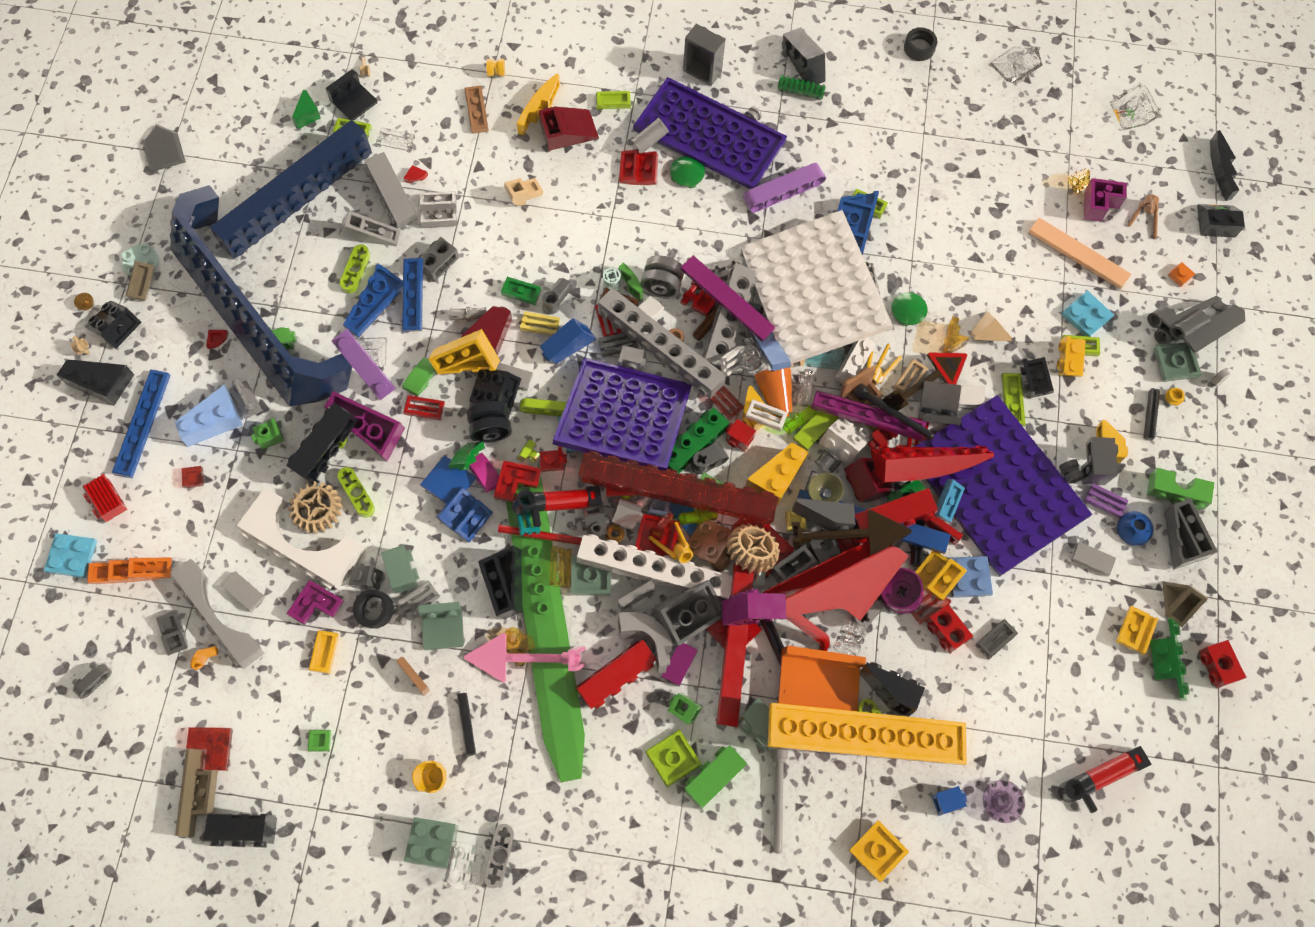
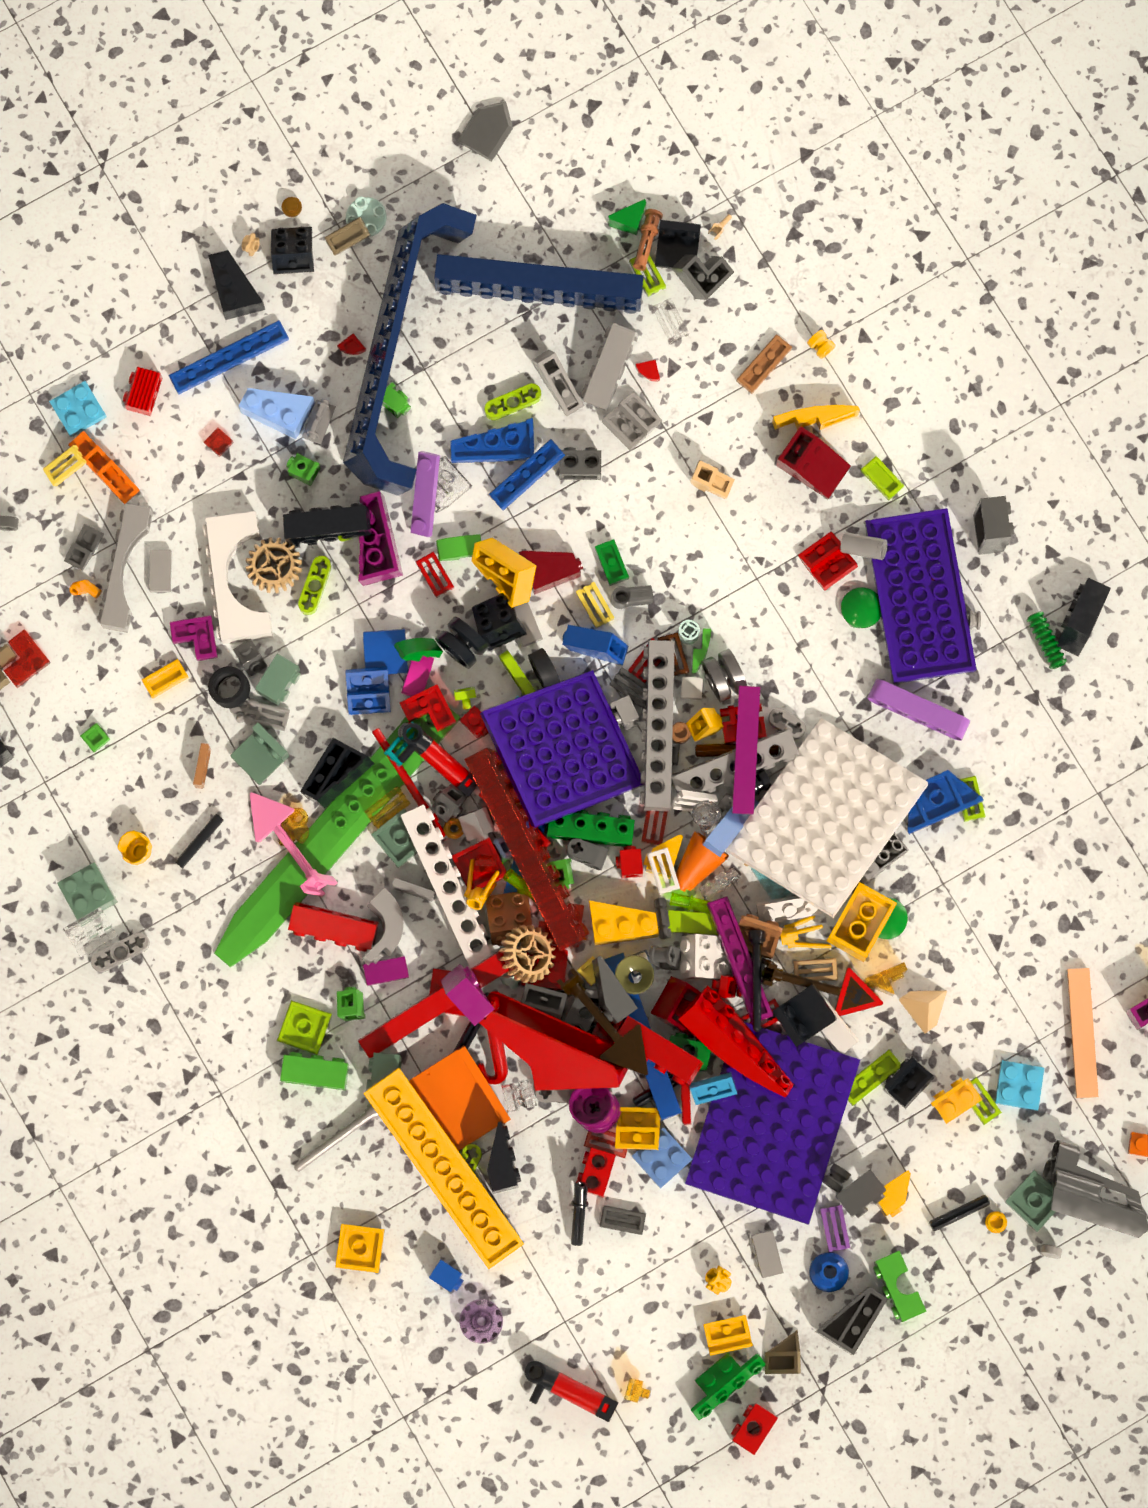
camera: 55 degrees right, 10 degrees up
light grey pin [449,306,487,321] -> none
dark grey slope [651,580,722,646] -> none
none -> light yellow tile [43,445,87,486]
none -> black tyre [528,648,560,688]
none -> black axle [571,1182,589,1246]
none -> clear yellow tile [624,1378,651,1403]
none -> nougat pin [633,209,663,271]
none -> dark grey axle [654,898,672,939]
none -> dark grey brick [672,254,734,300]
none -> yellow slope [686,708,723,742]
none -> yellow gear [705,1266,732,1295]
none -> yellow slope [827,882,897,962]

